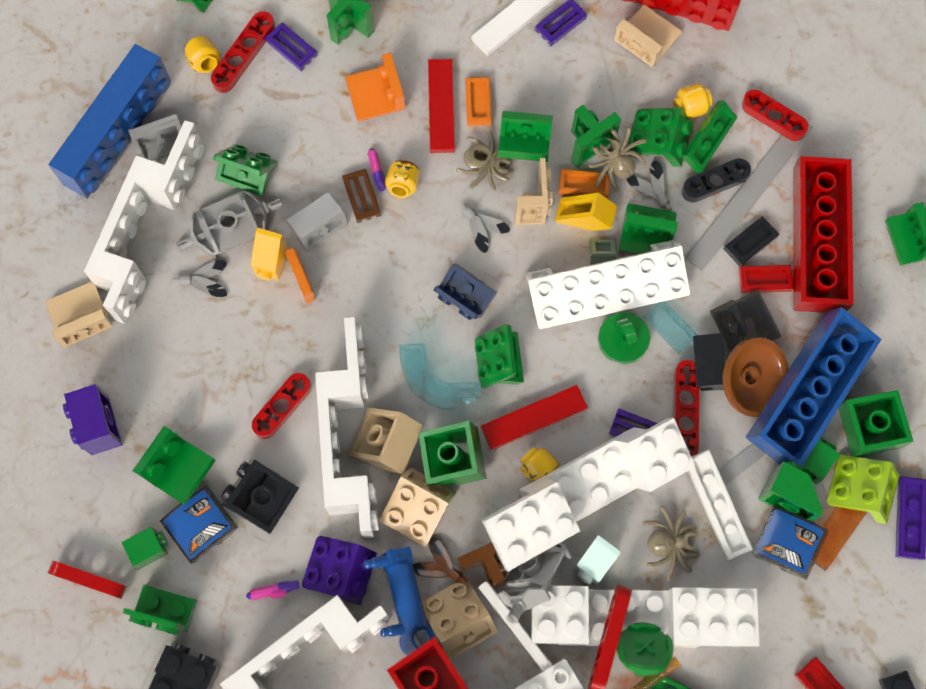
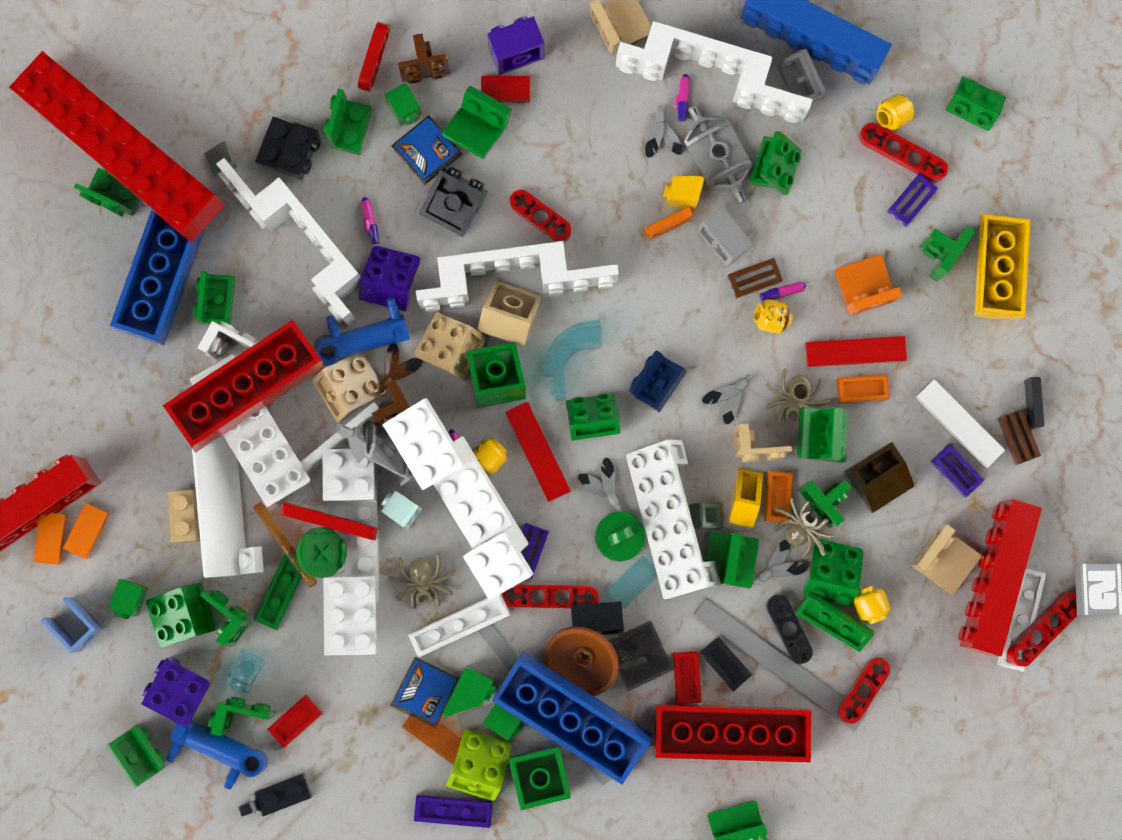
camera: 85 degrees right, 10 degrees up
none -> reddish brown bracket [398,33,450,84]
none -> red tile [481,76,530,102]
none -> light grey piece [578,458,621,511]
none -> piece [675,74,690,122]
none -> dark brown slope [845,442,914,513]

